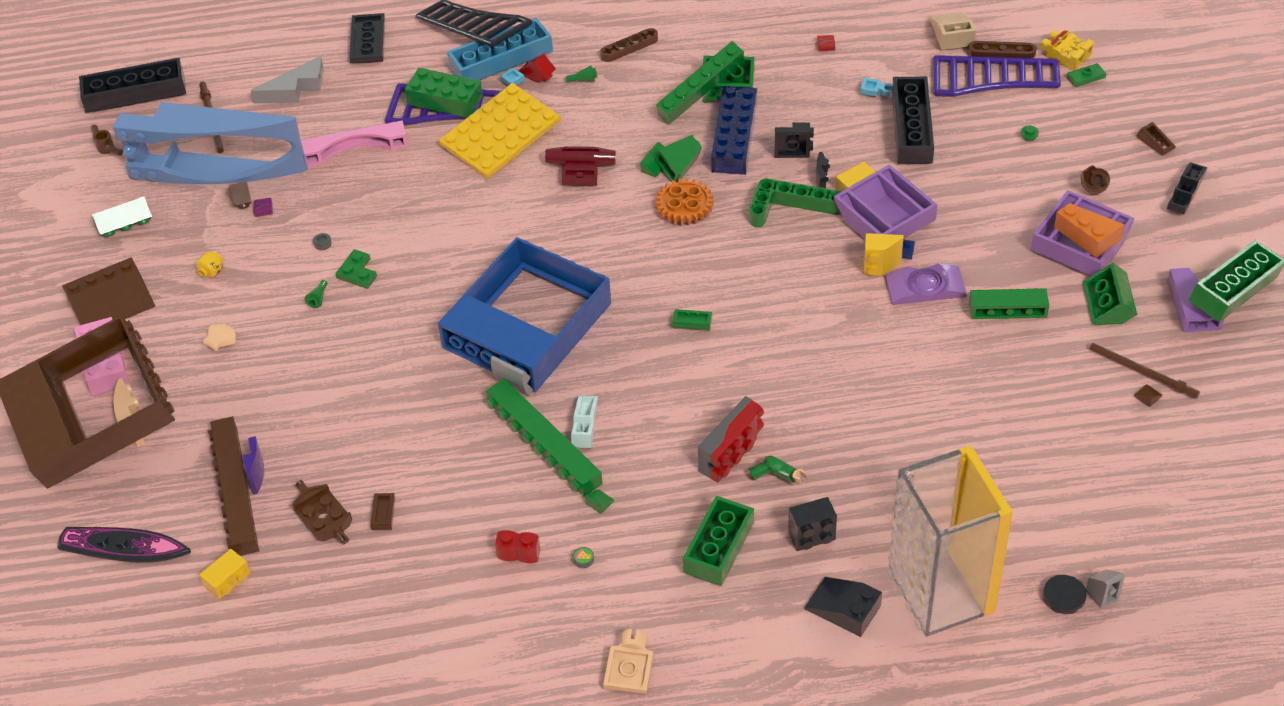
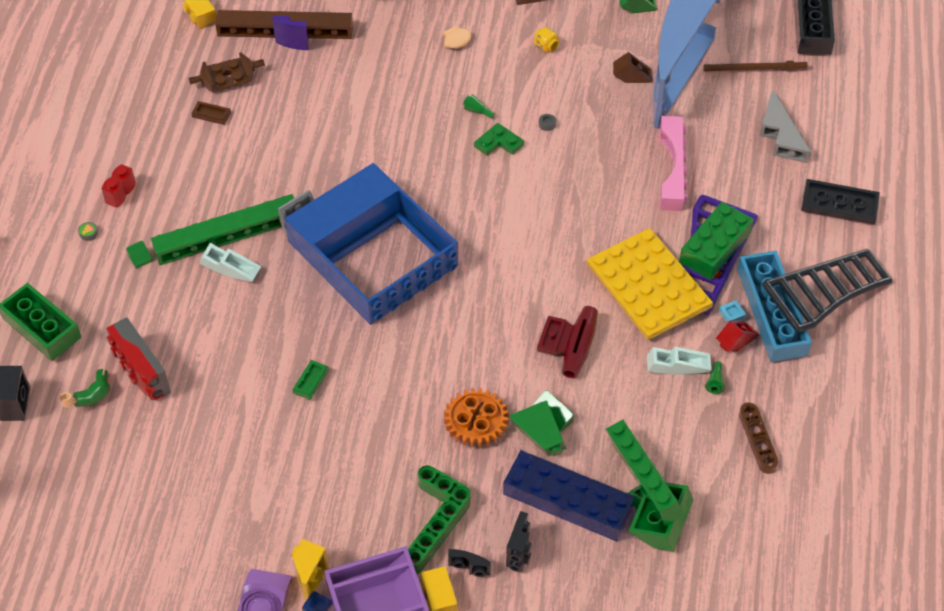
camera: 105 degrees right, 5 degrees up
magenta tile [254,198,273,217] -> none
none -> light aqua slope [647,347,712,375]

